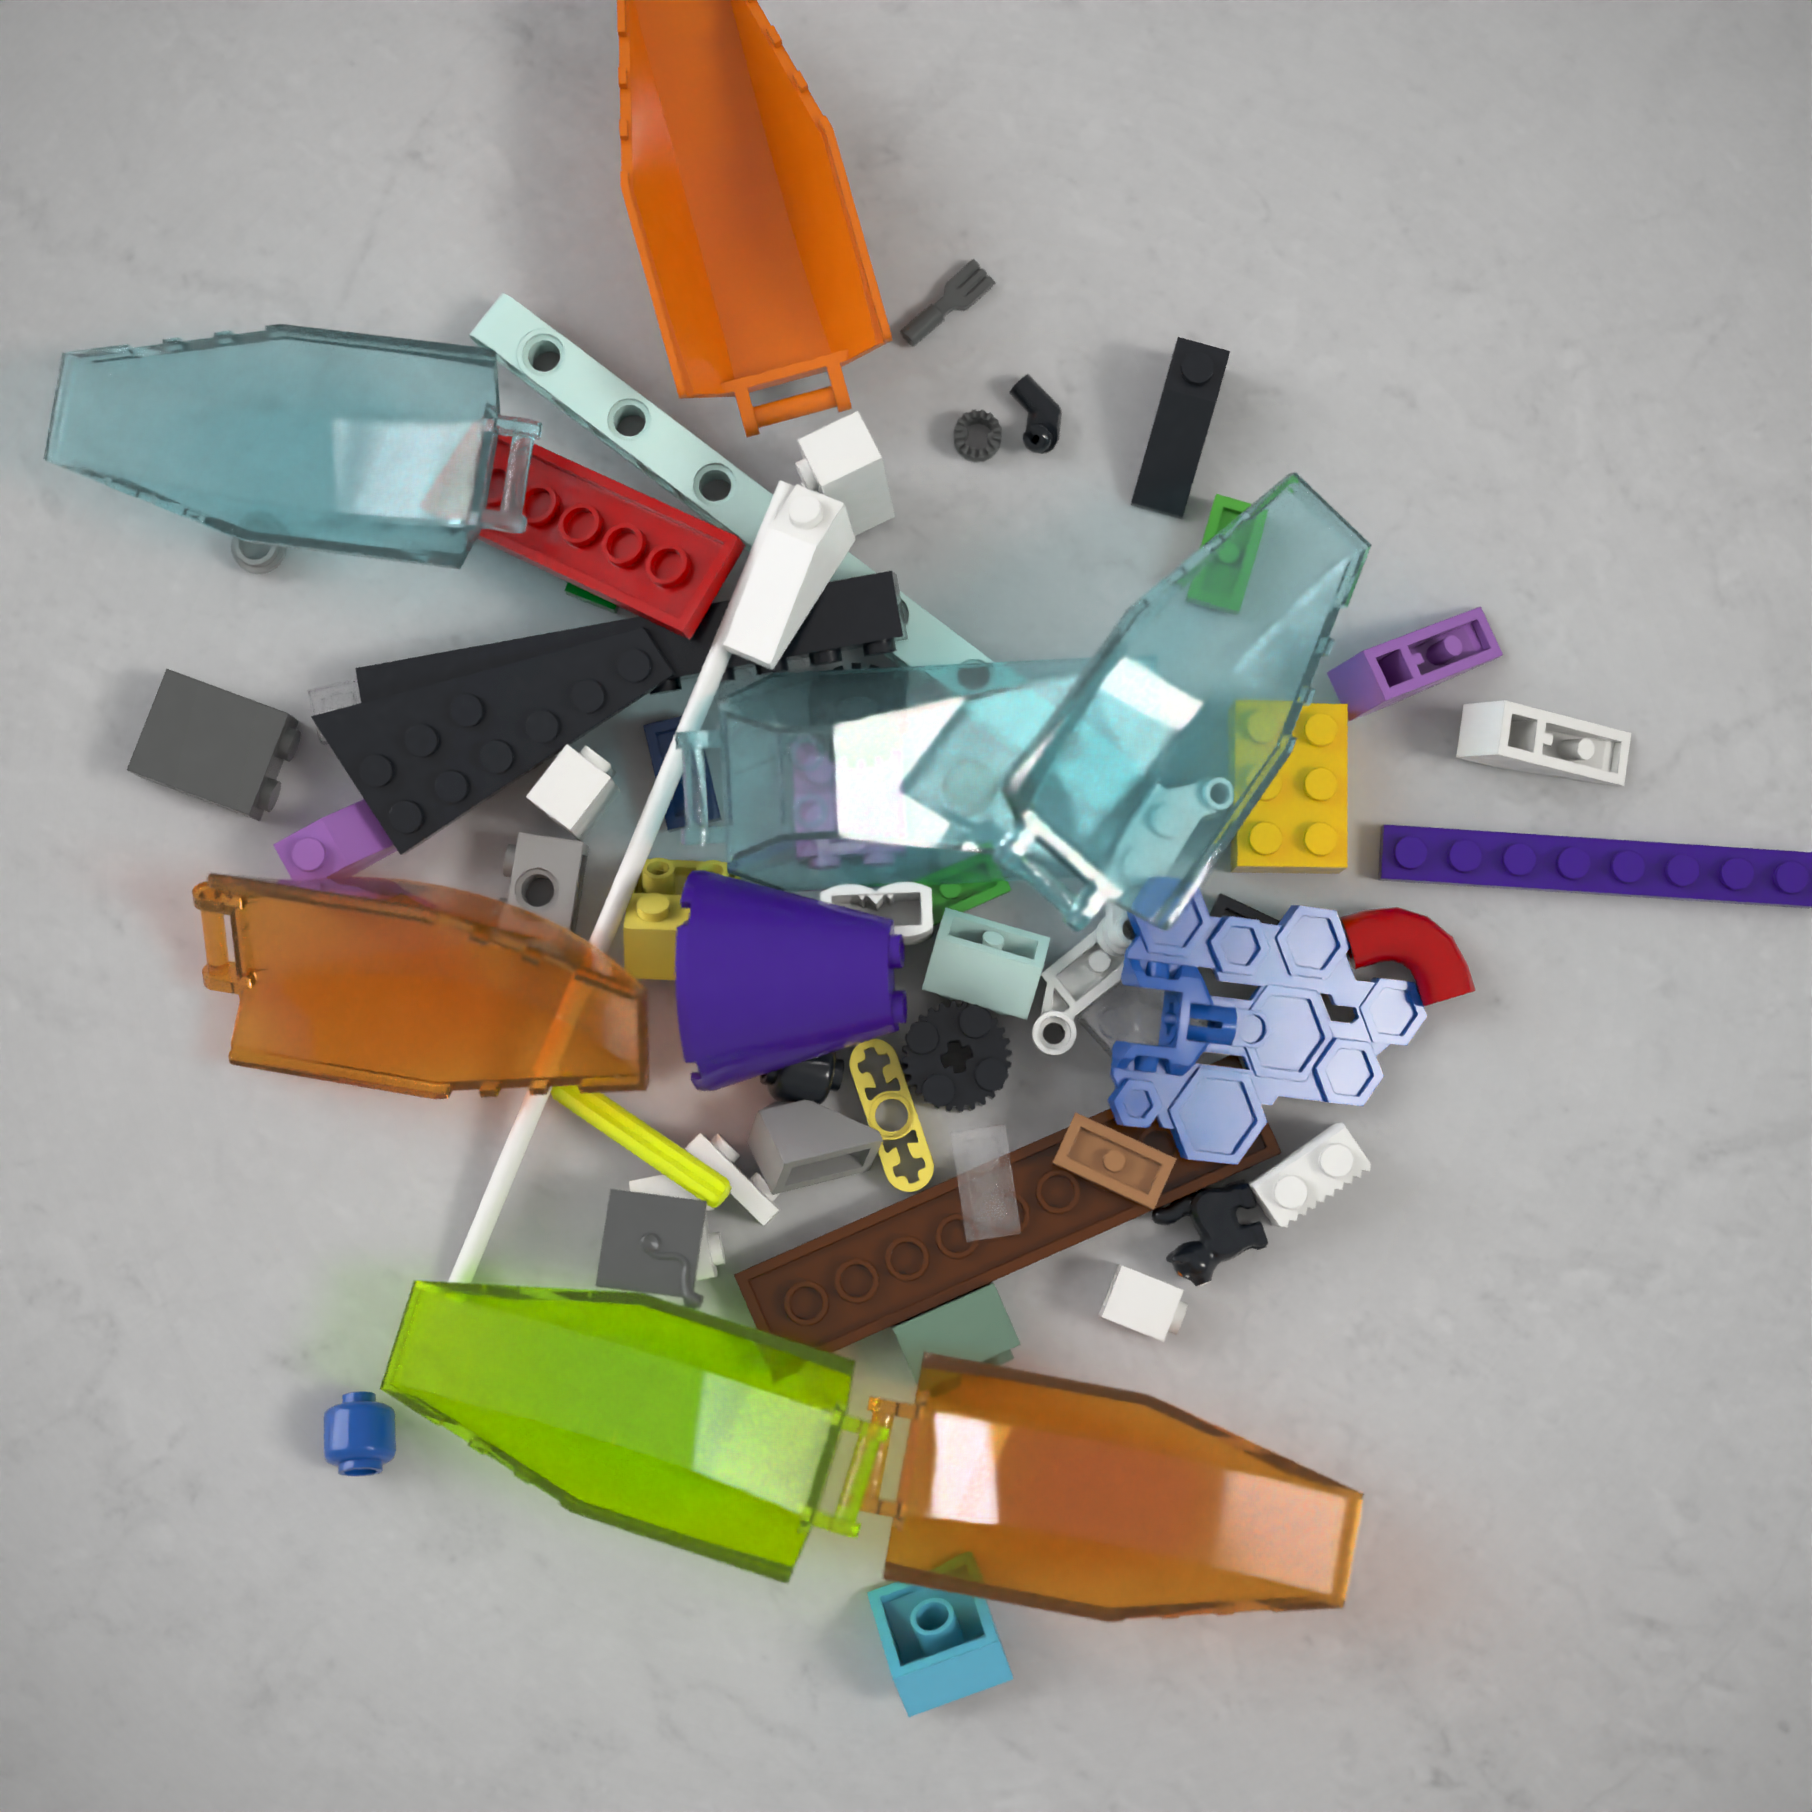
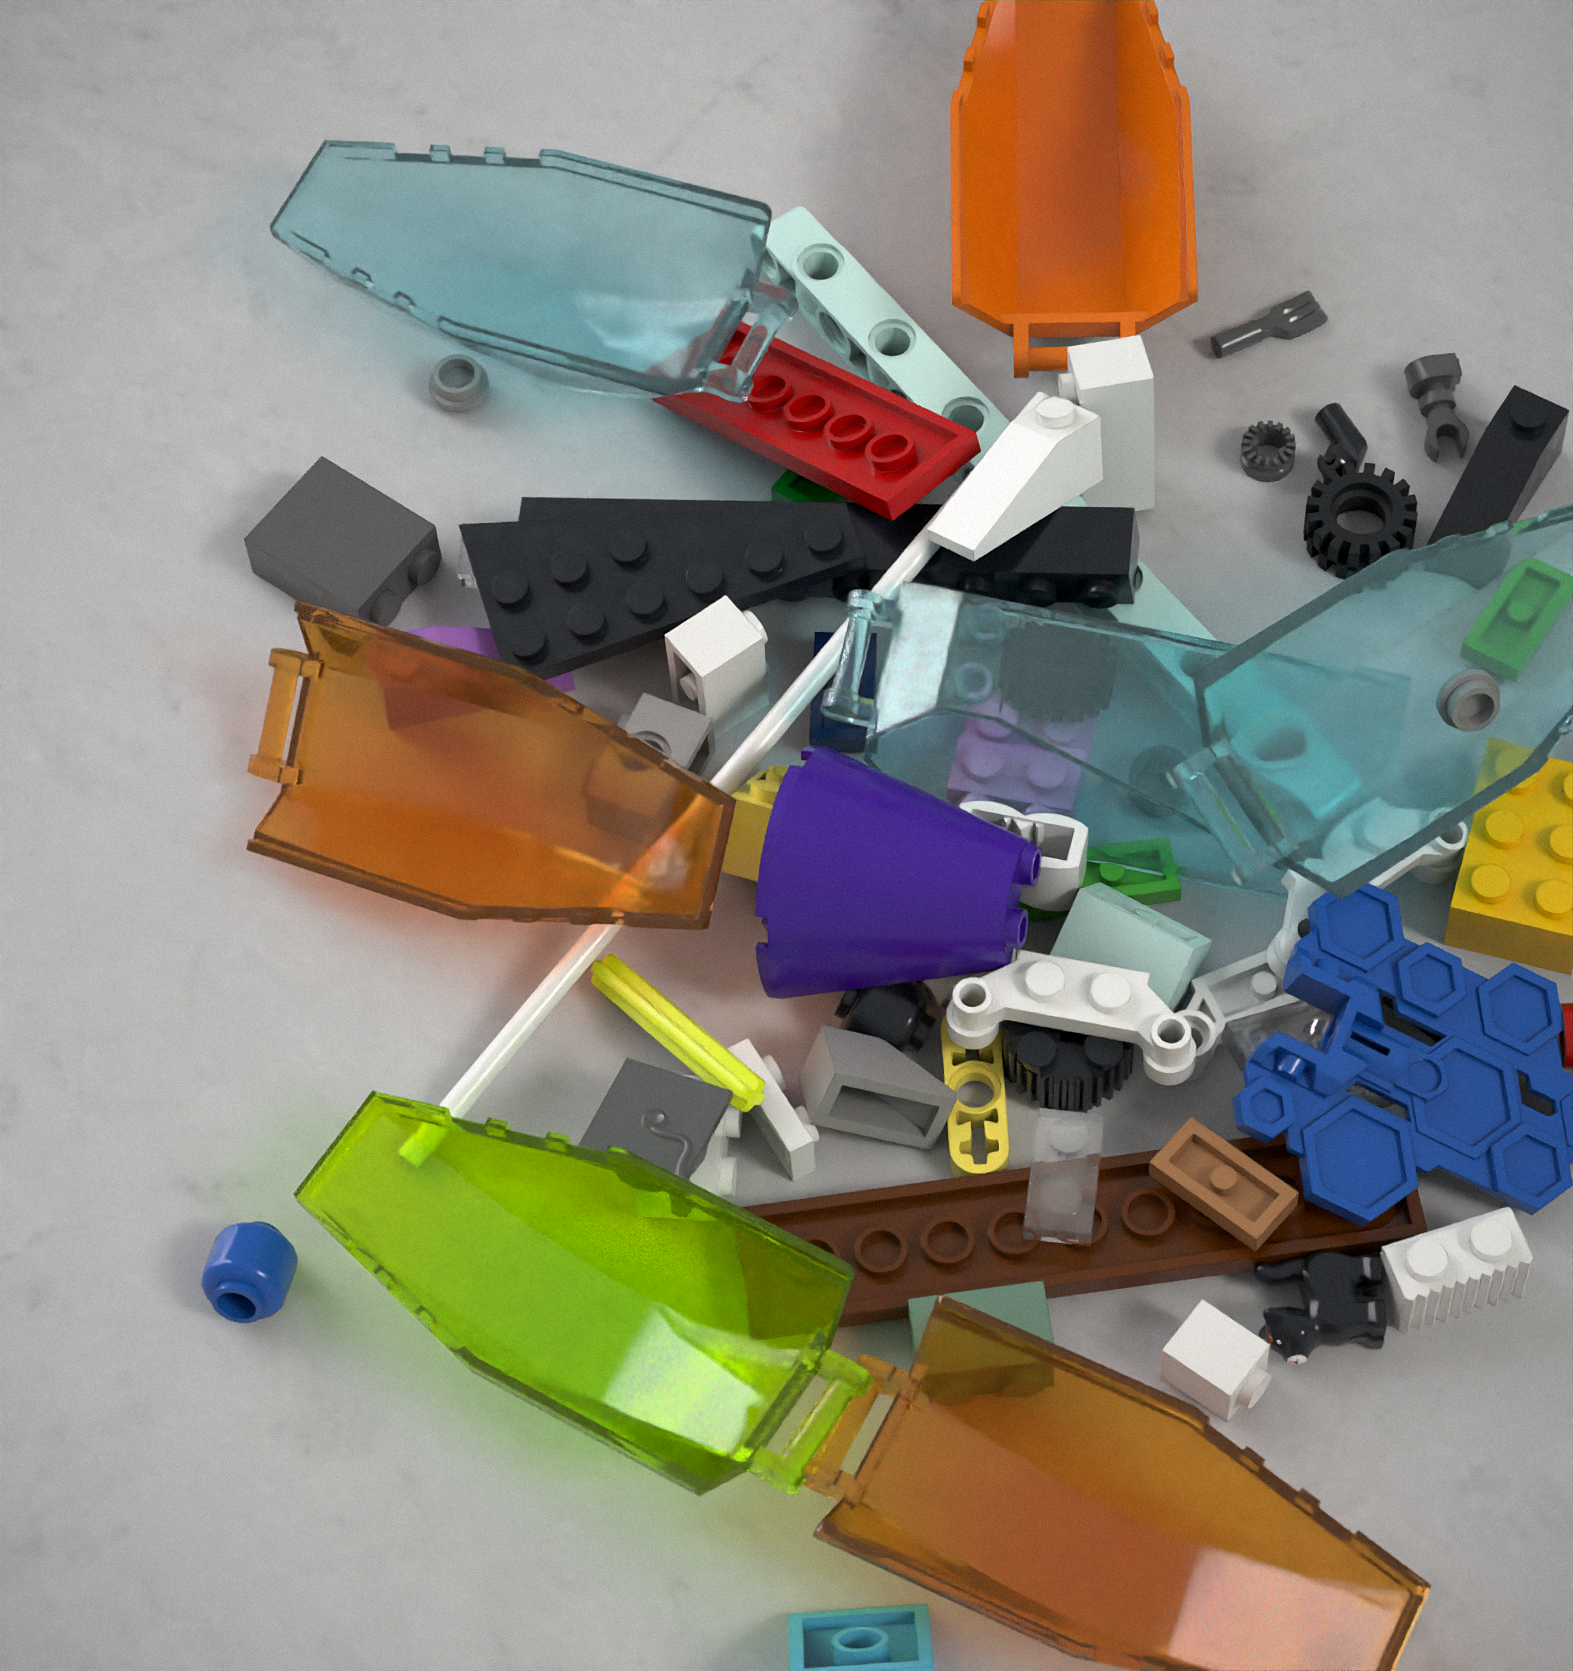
camera: 20 degrees right, 25 degrees down
none -> white plate [946,950,1197,1086]
none -> black tyre [1303,462,1418,582]
none -> dark grey piece [1404,353,1469,463]
none -> light grey plate [1436,669,1500,732]

